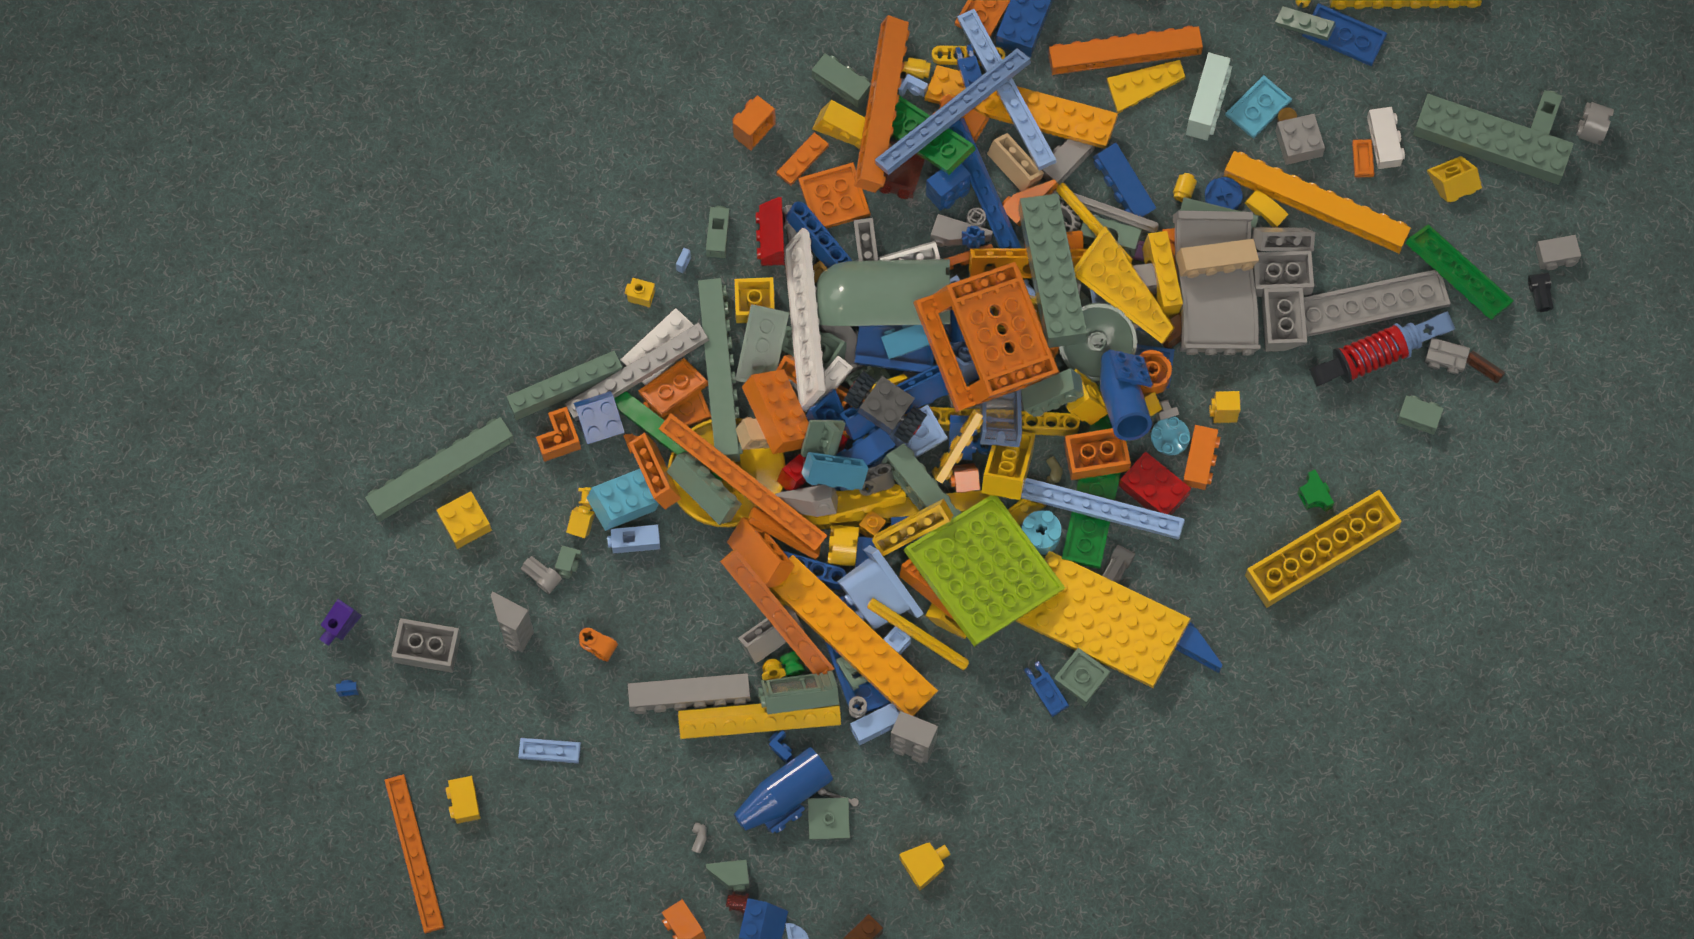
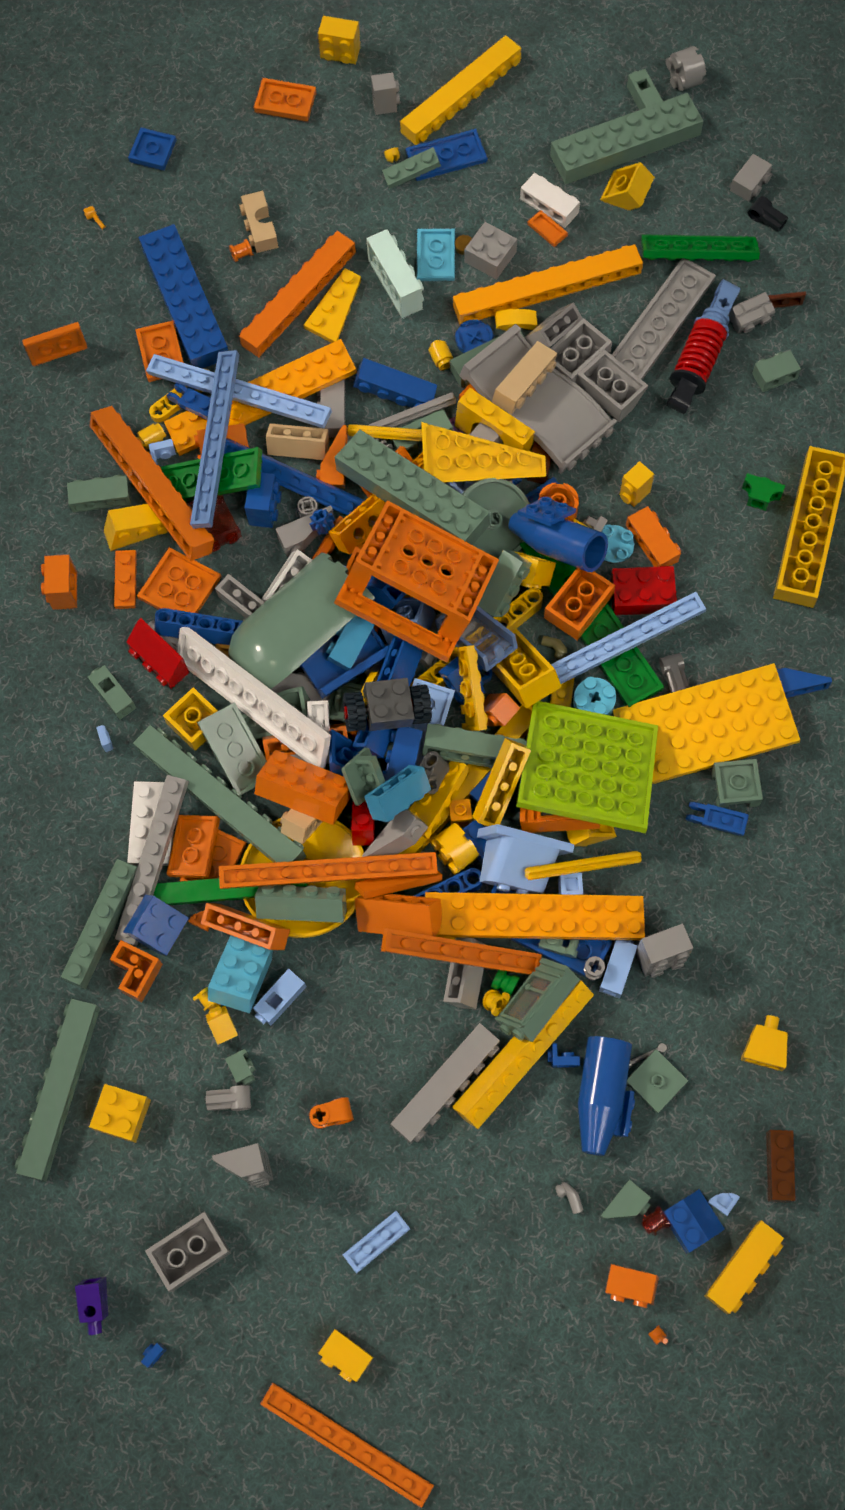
camera: 40 degrees left, 0 degrees up
yellow brick [625,278,656,307] -> none

